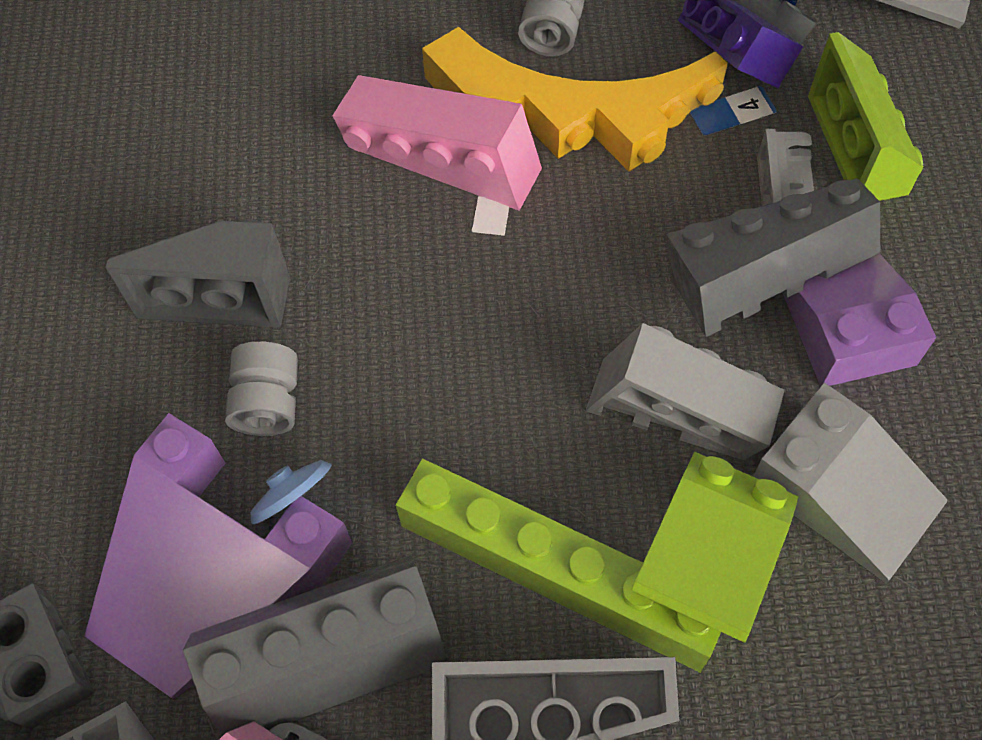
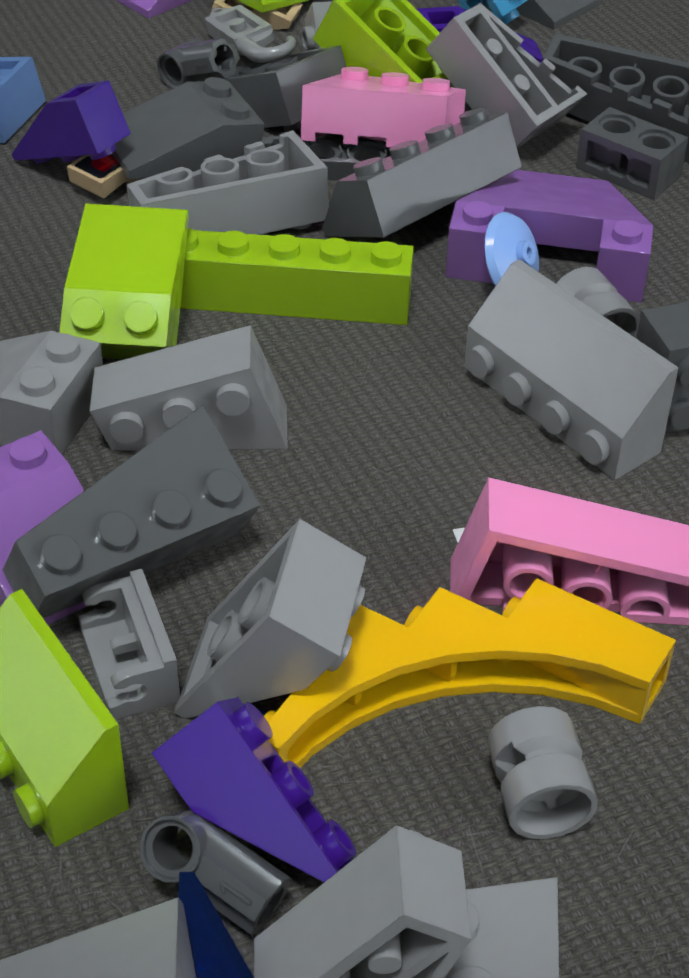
camera: 155 degrees right, 20 degrees down
none -> light grey slope [174,519,366,719]
none -> light grey slope [464,259,679,481]

